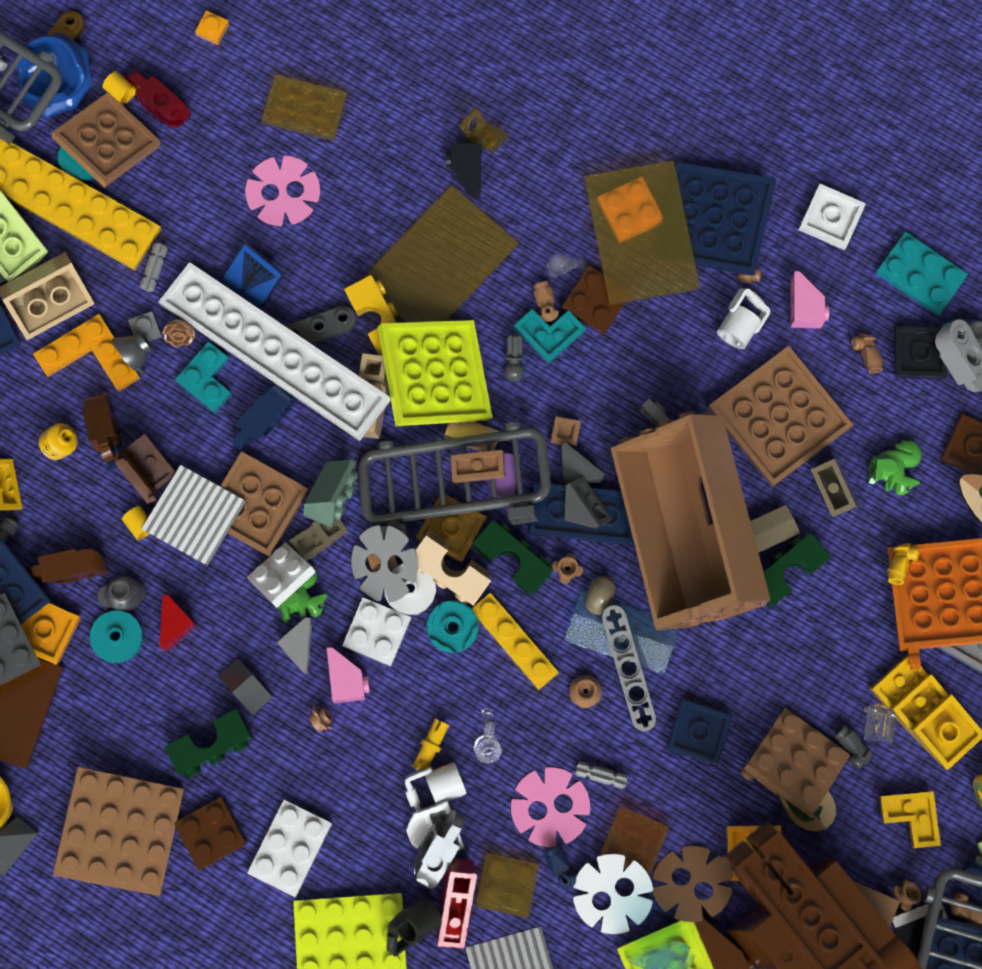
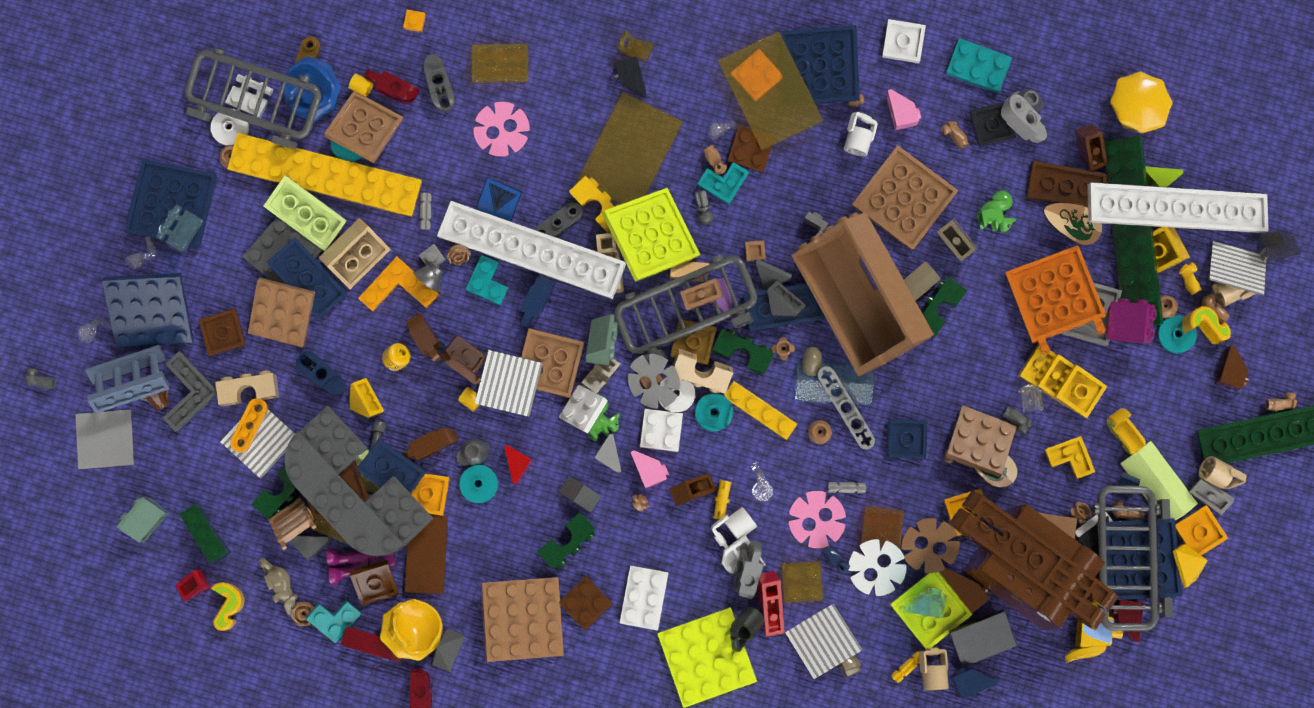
camera: 10 degrees left, 5 degrees up
yellow arm [887,543,919,585] -> none
none -> dark grey piece [423,54,456,112]
none -> reddish brown slope [669,473,716,506]

